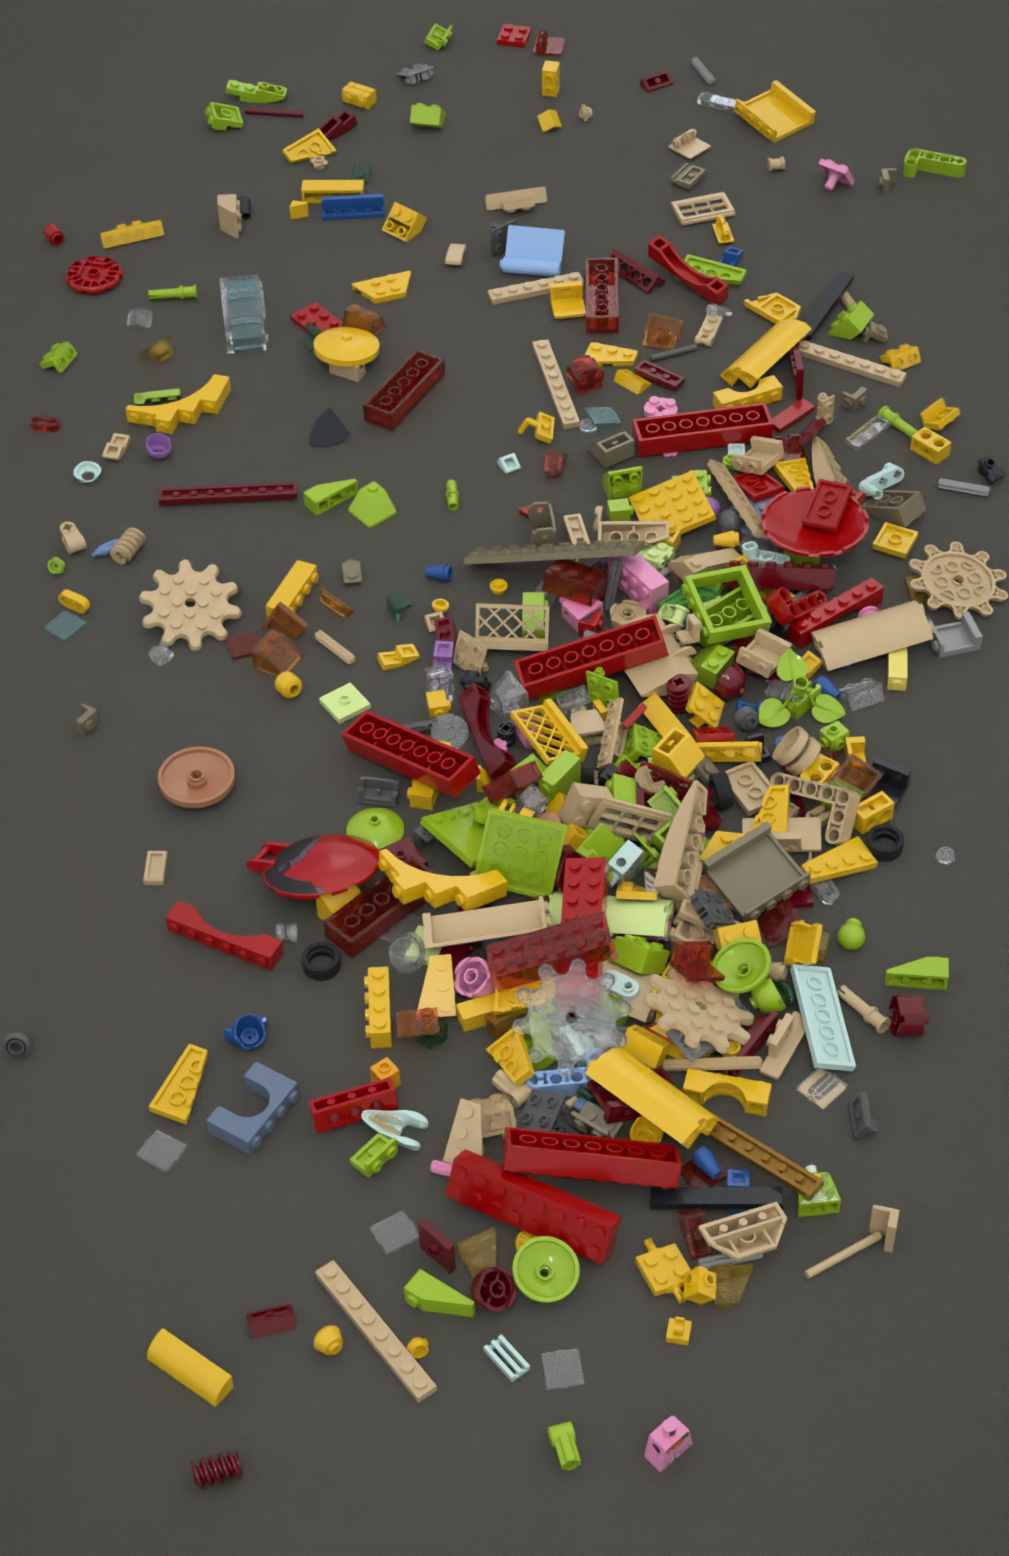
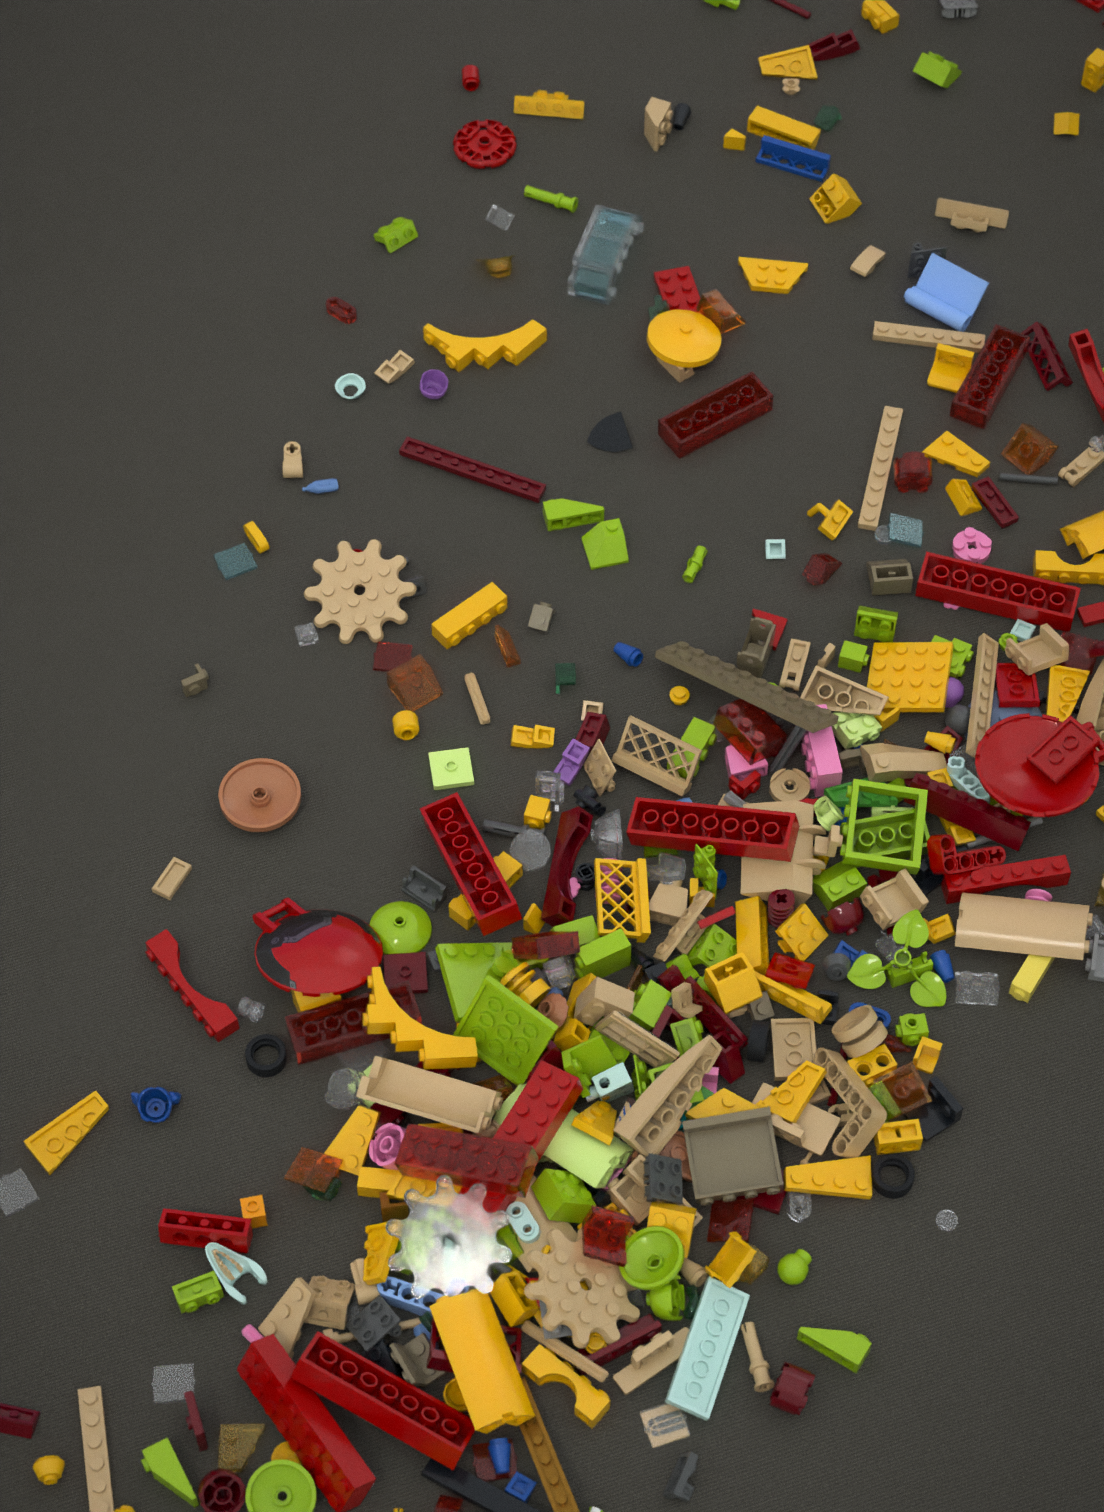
camera: 25 degrees right, 10 degrees up
lime plate [47,557,65,574] -> none
tan piece [110,528,146,565] -> none
lime hinge [134,389,181,405] -> none
sand blue arch [206,1061,299,1155] -> none
dark orange wing [262,601,309,639] -> none
yellow brick [364,967,392,1048] -> none
yellow piece [432,599,449,614] -> none

